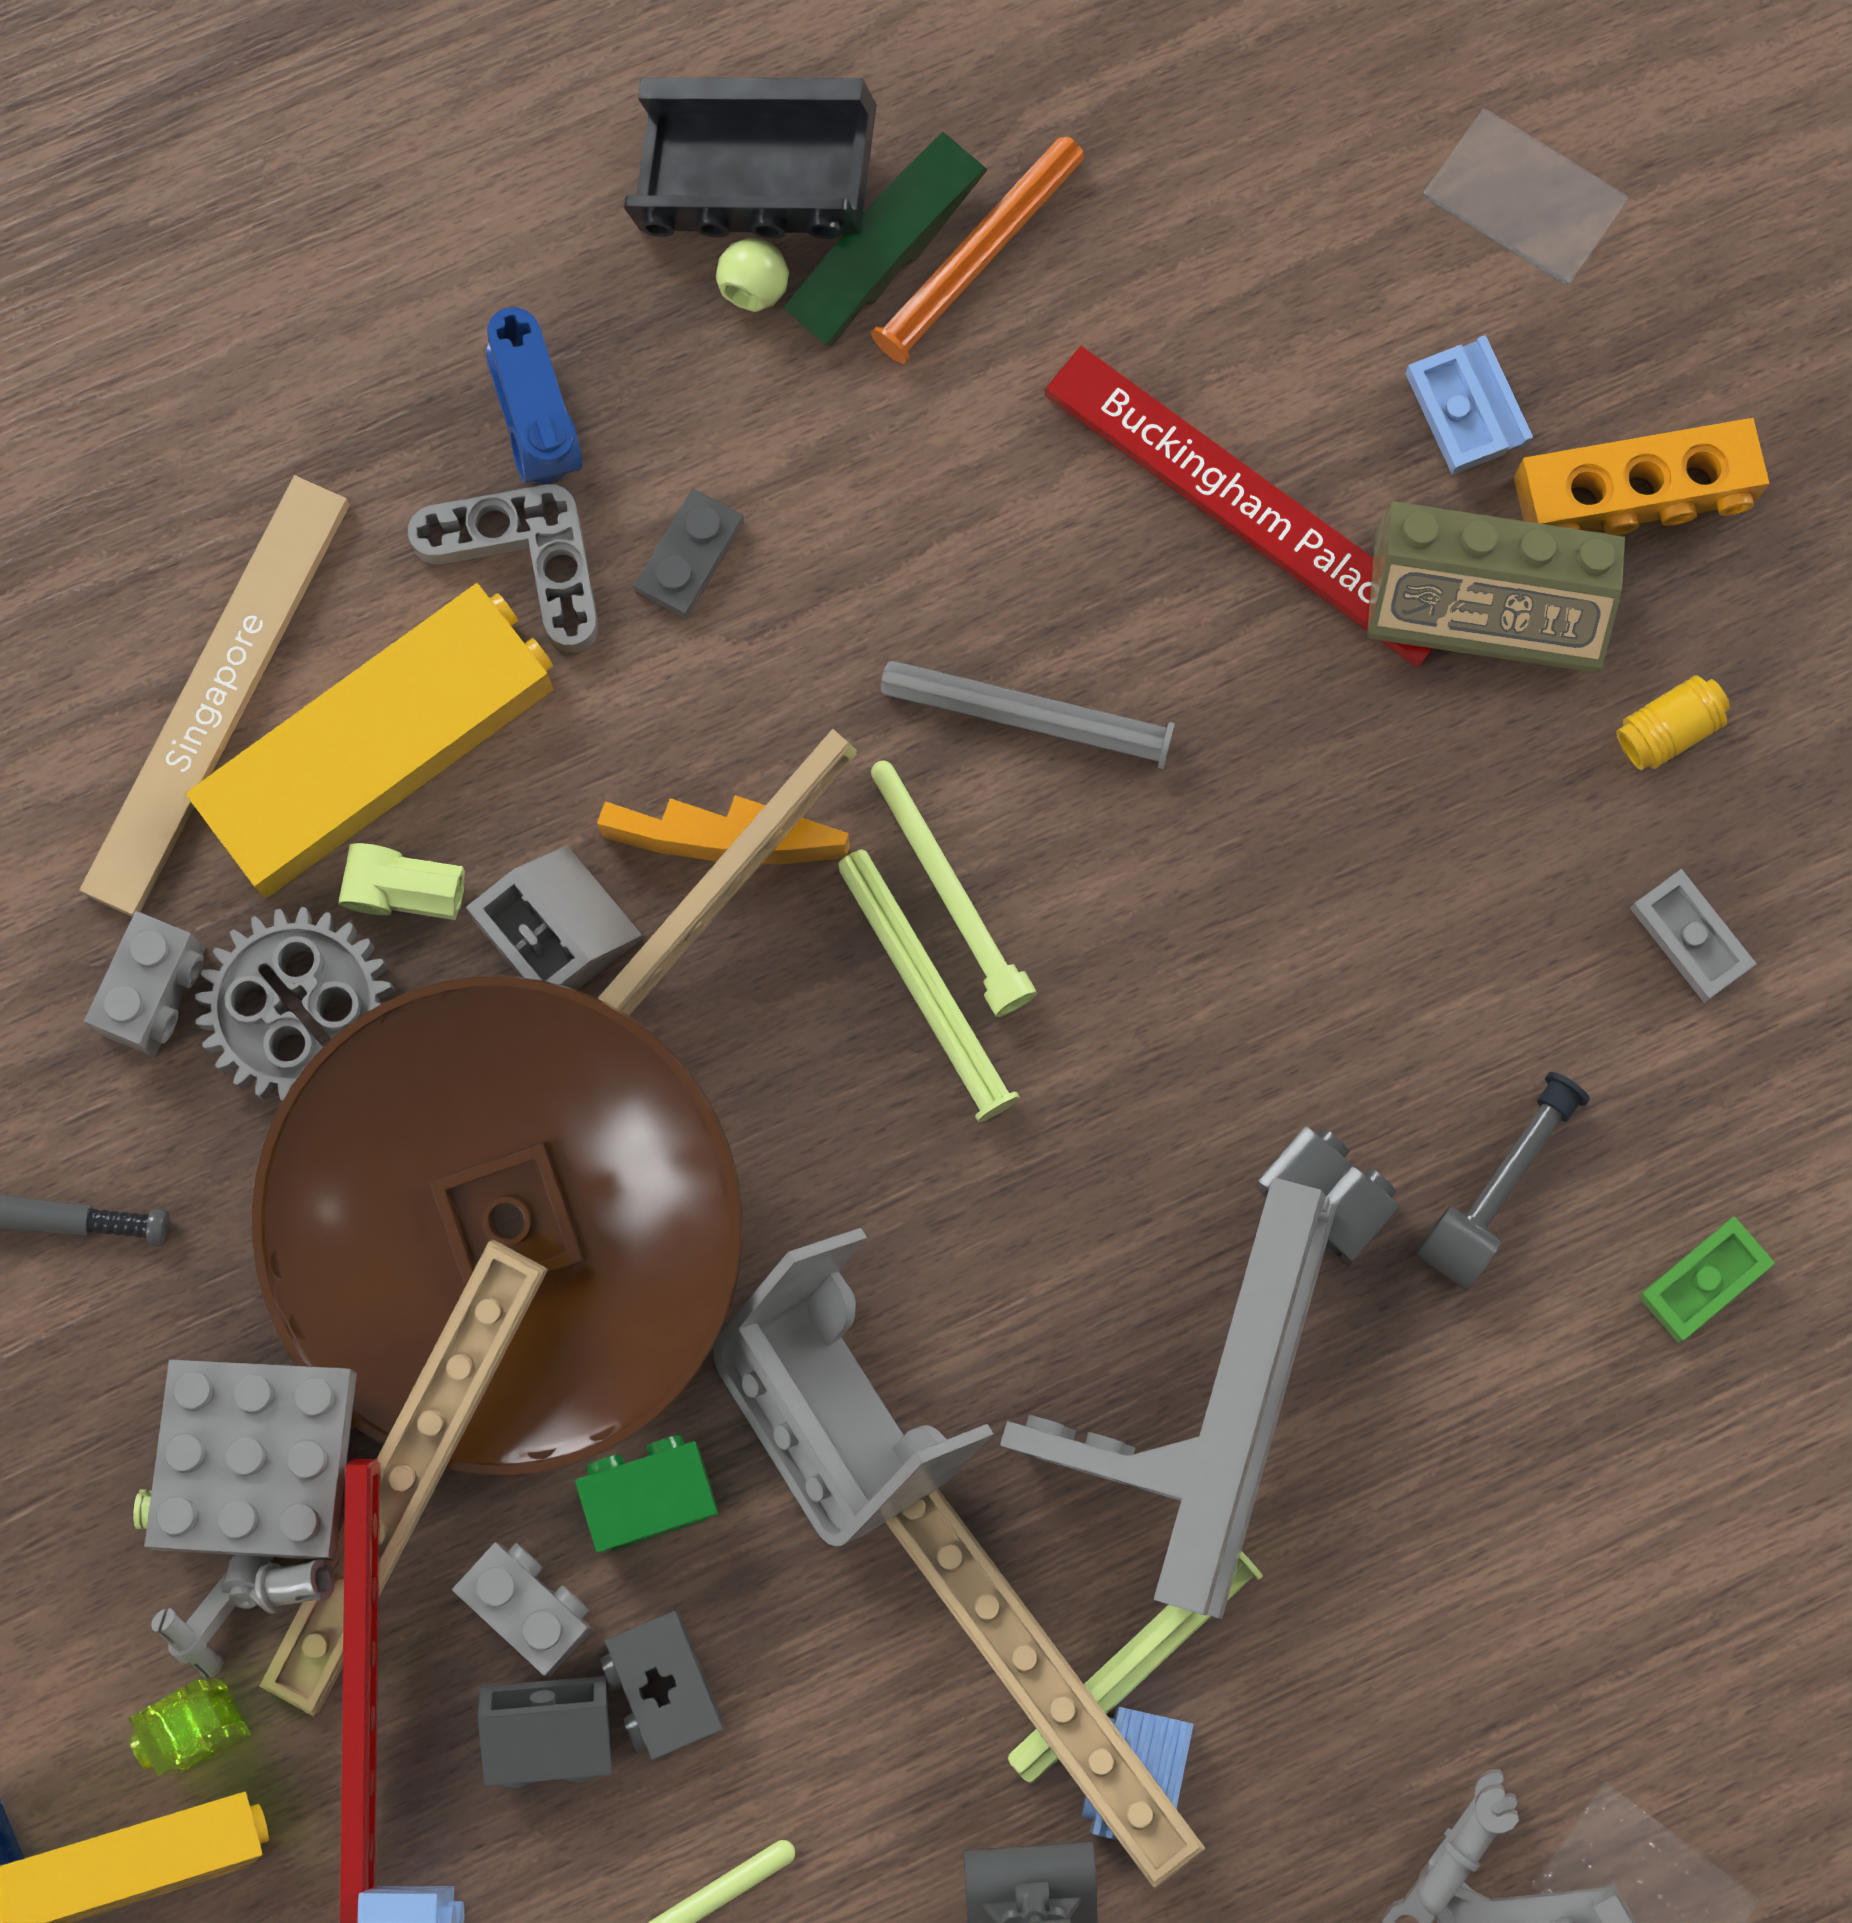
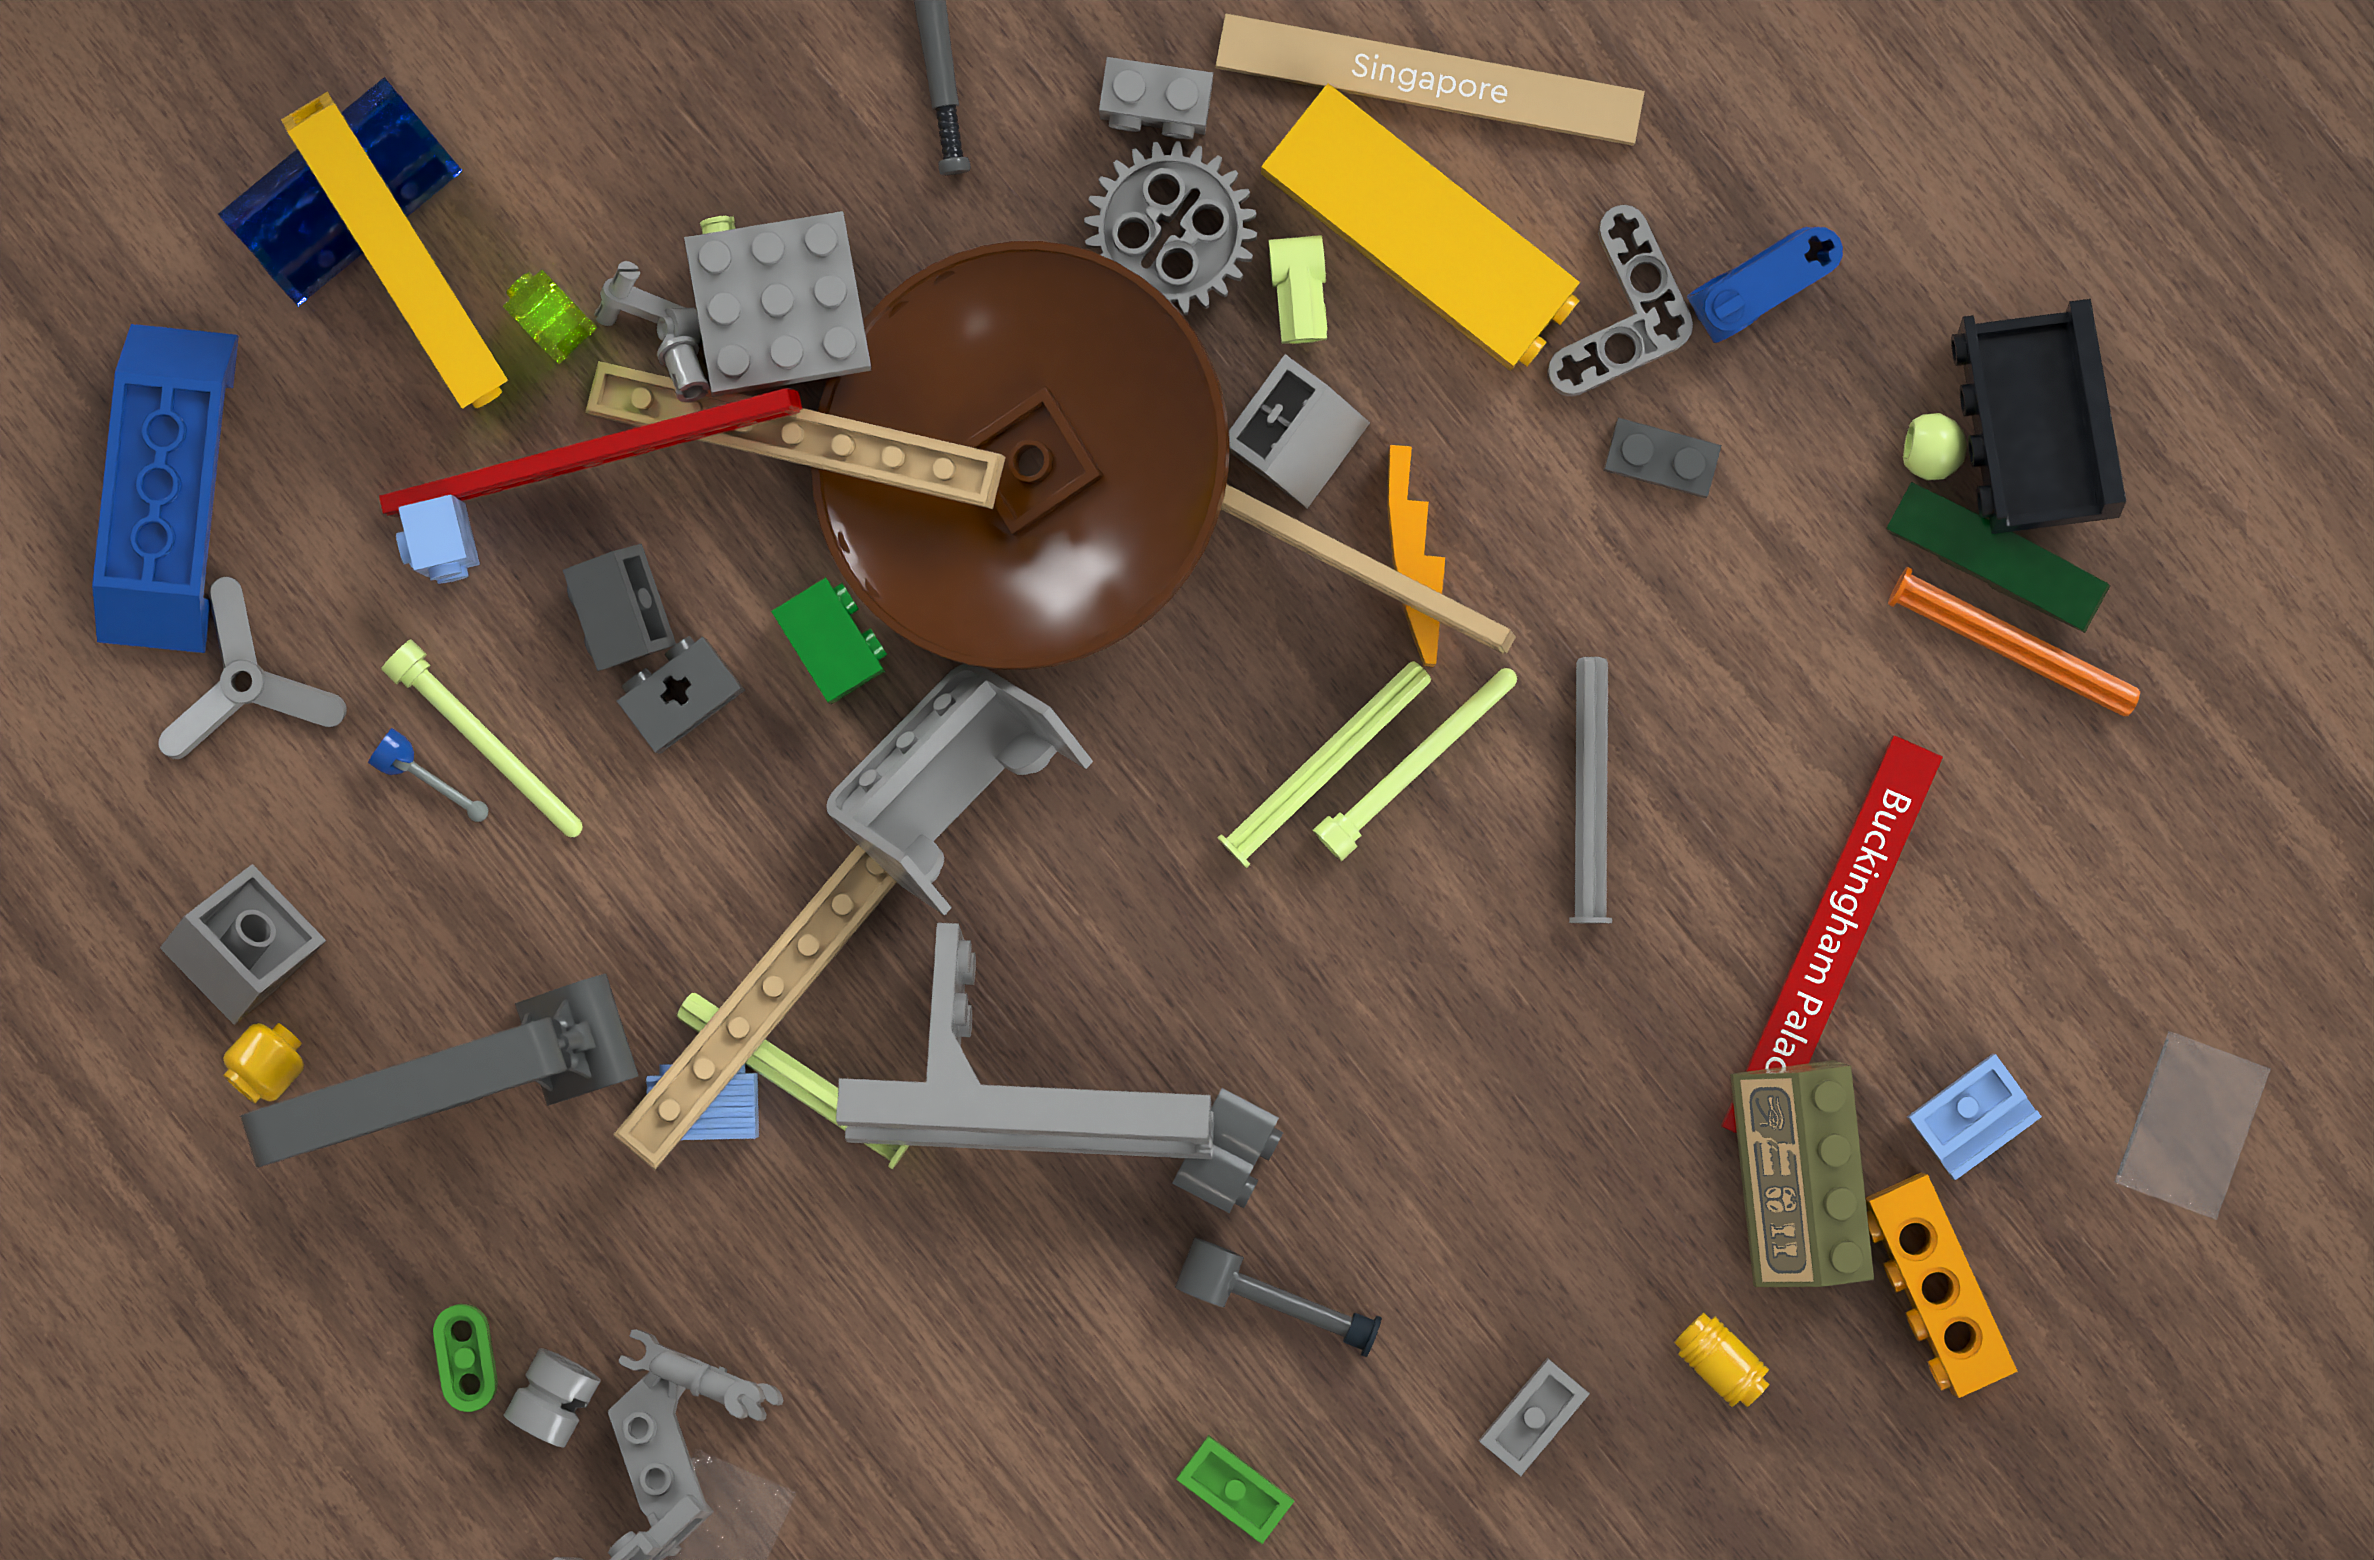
camera: 80 degrees right, 10 degrees up
light grey brick [452,1542,594,1677] -> none

